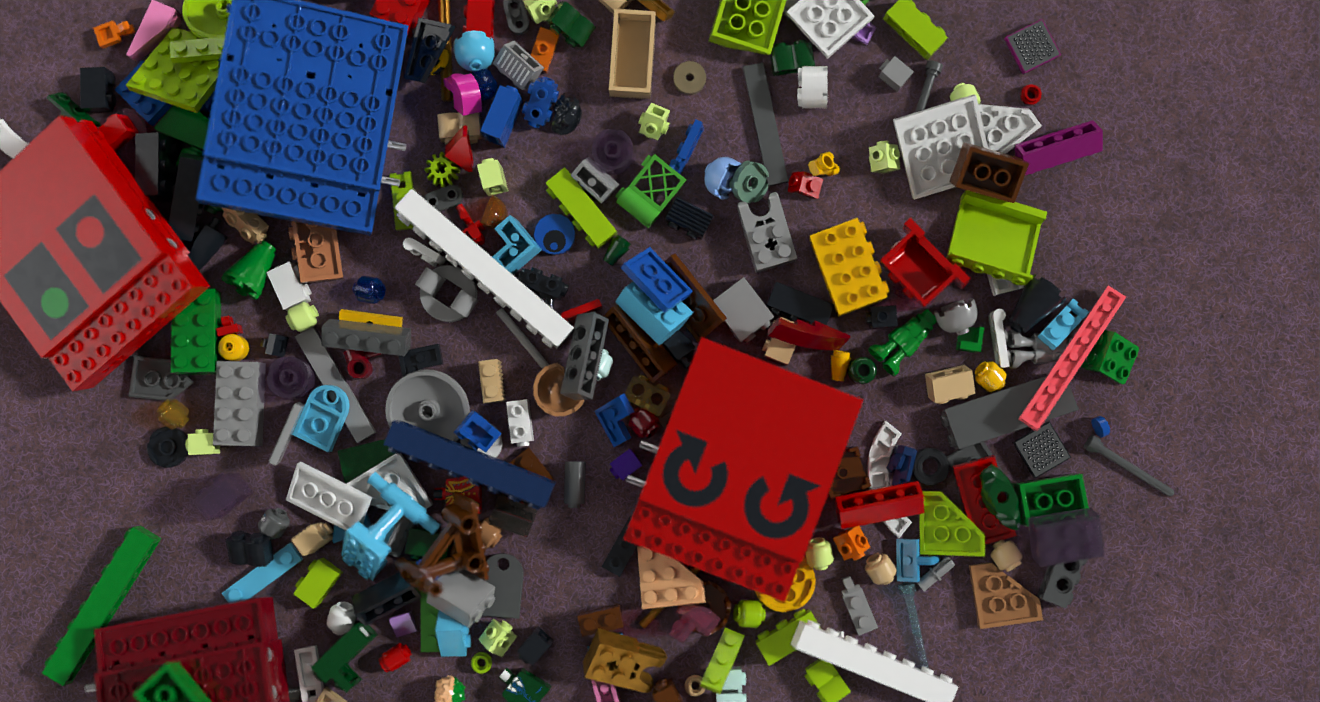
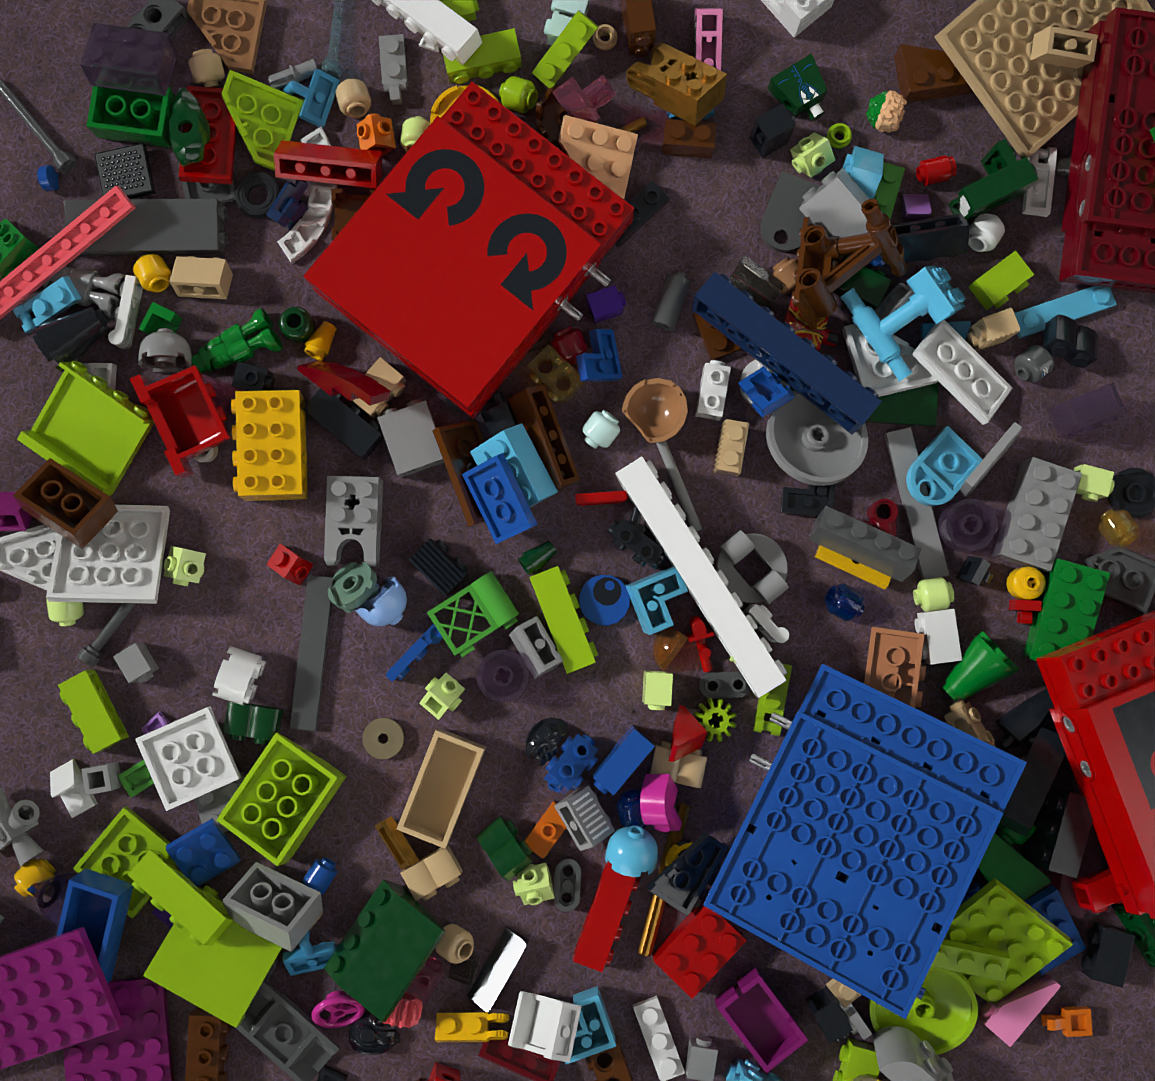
camera: 165 degrees left, 0 degrees up
dark grey brick [560,312,609,400] -> none
yellow plate [808,152,839,176] -> none

